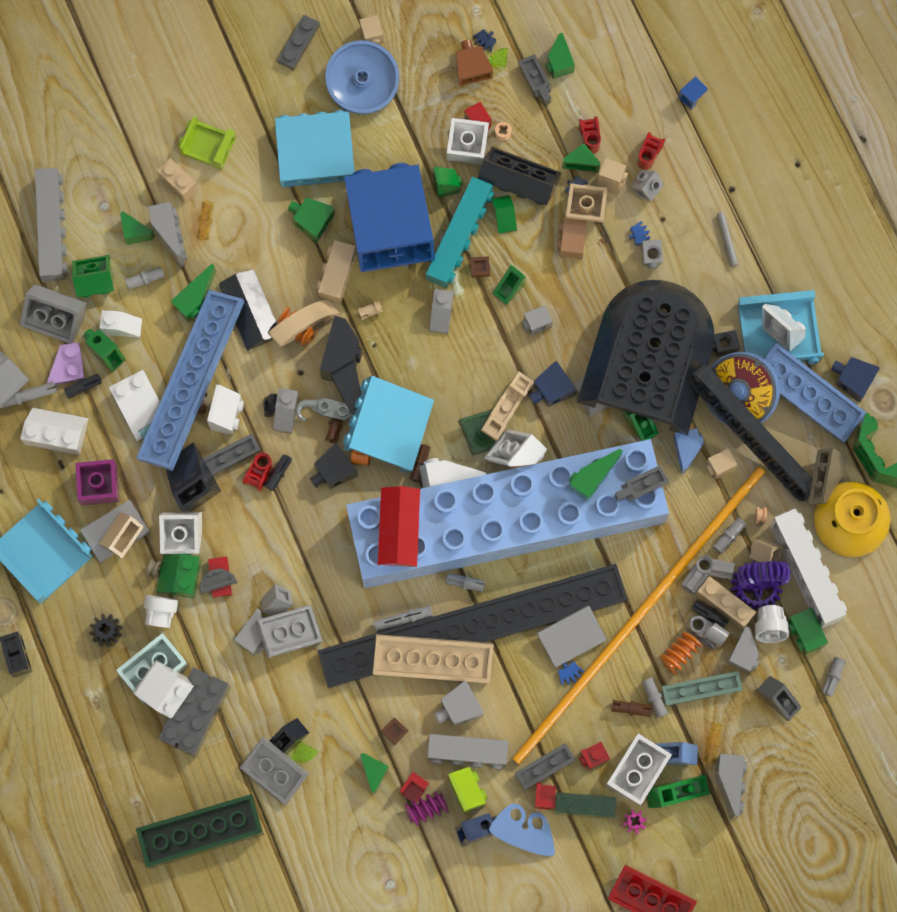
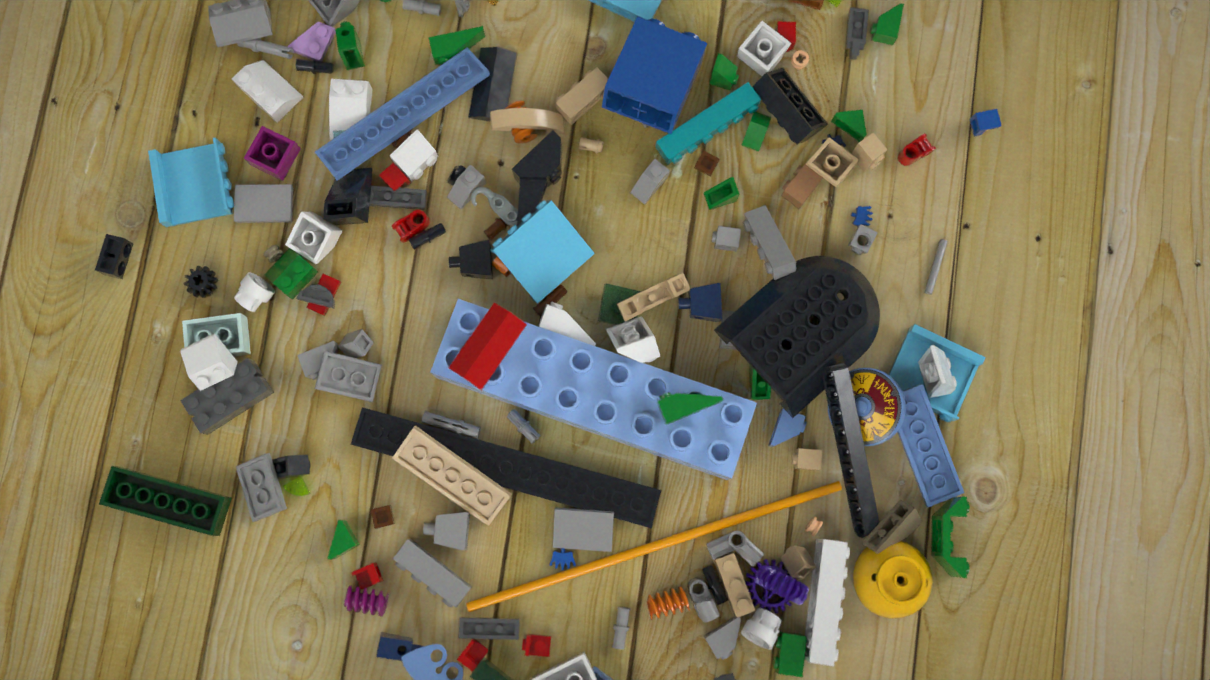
camera: 30 degrees right, 5 degrees up
tan brick [99,512,144,559] -> none
white slope [100,310,142,338] -> none
green torso [288,198,335,242] -> none
lime slope [448,767,488,815] -> none
red piece [578,116,601,154] -> none
reddish brown pin [611,699,652,717] -> none
dark grey hinge [614,465,669,502] -> none
light grey brick [630,170,664,201] -> none
sand green plate [661,671,743,706] -> none
black brick [712,330,740,357] -> none
light grey pin [713,517,747,554] -> none
dark blue torso [831,357,880,403] -> none
none -> red panel [379,163,411,191]
none -> light grey brick [743,205,796,280]

